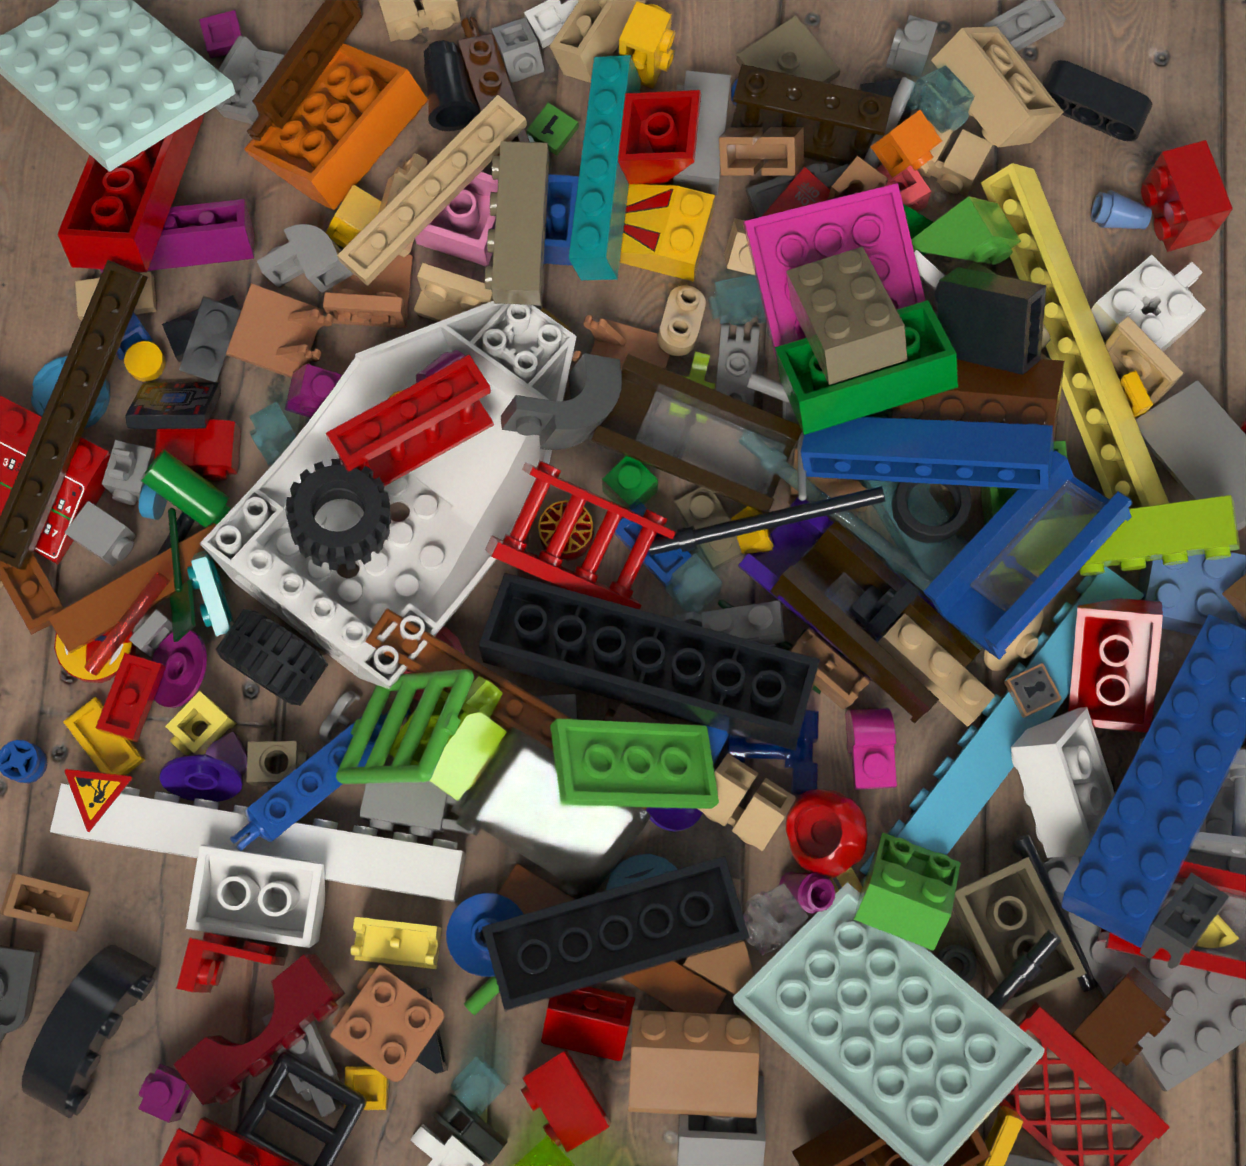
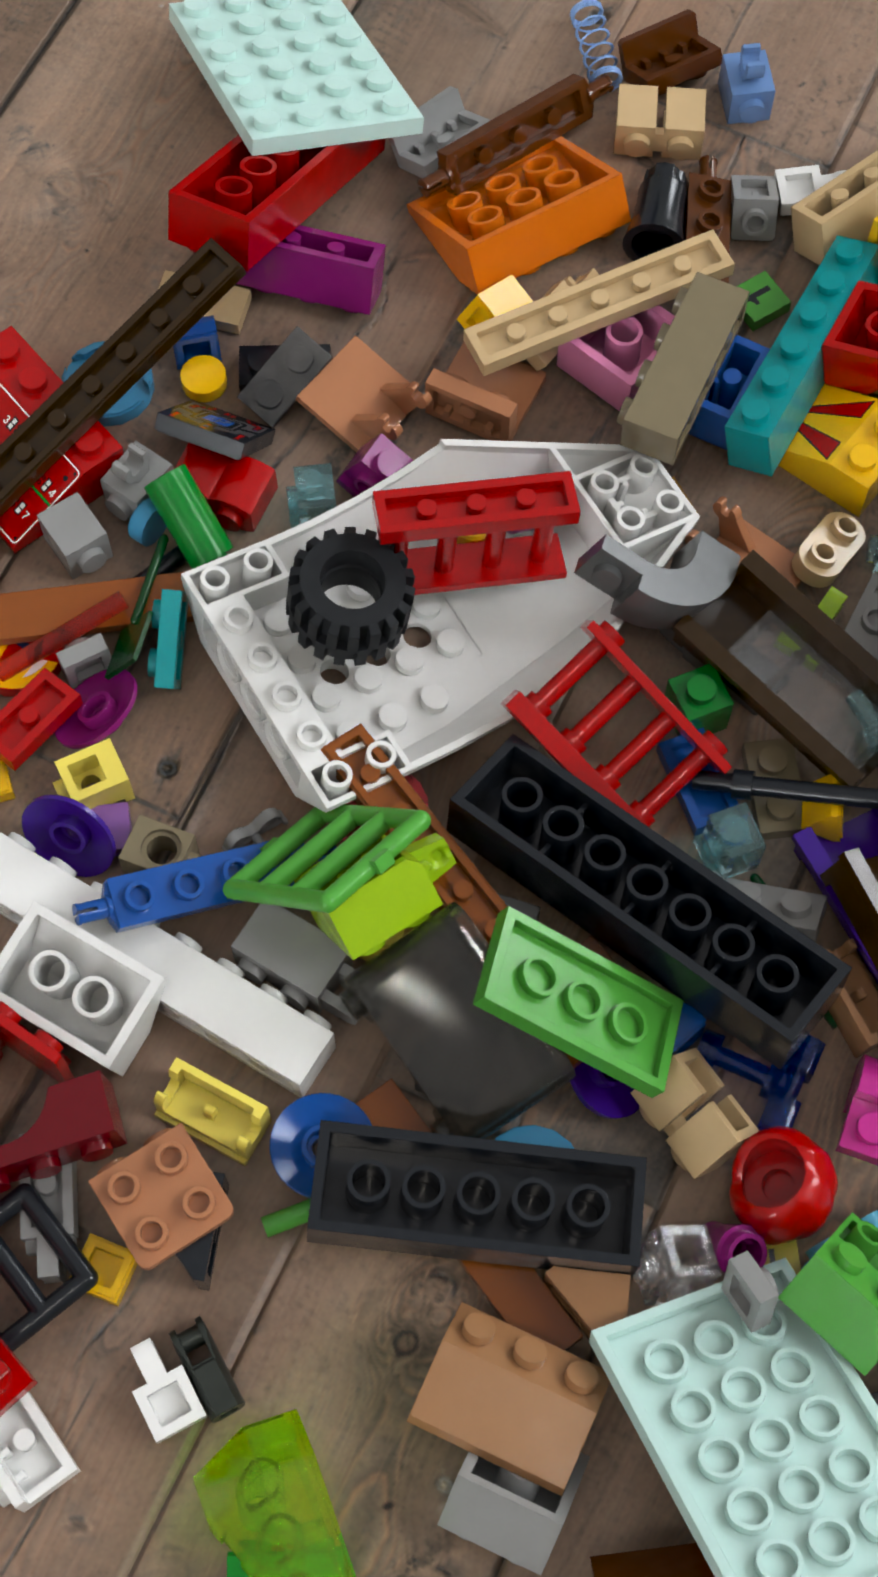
camera: 20 degrees right, 10 degrees down
magenta plate [199,10,243,59] -> none
black tyre [216,609,328,706] -> none
light grey brick [257,224,354,293] -> none
tan bracket [414,263,494,322] -> none
clear light blue brick [451,1055,510,1116] -> none
red slope [521,1049,611,1152] -> none
wheel [538,500,594,561] -> none
red panel [541,987,635,1061] -> none
none -> light grey plate [721,1250,779,1333]

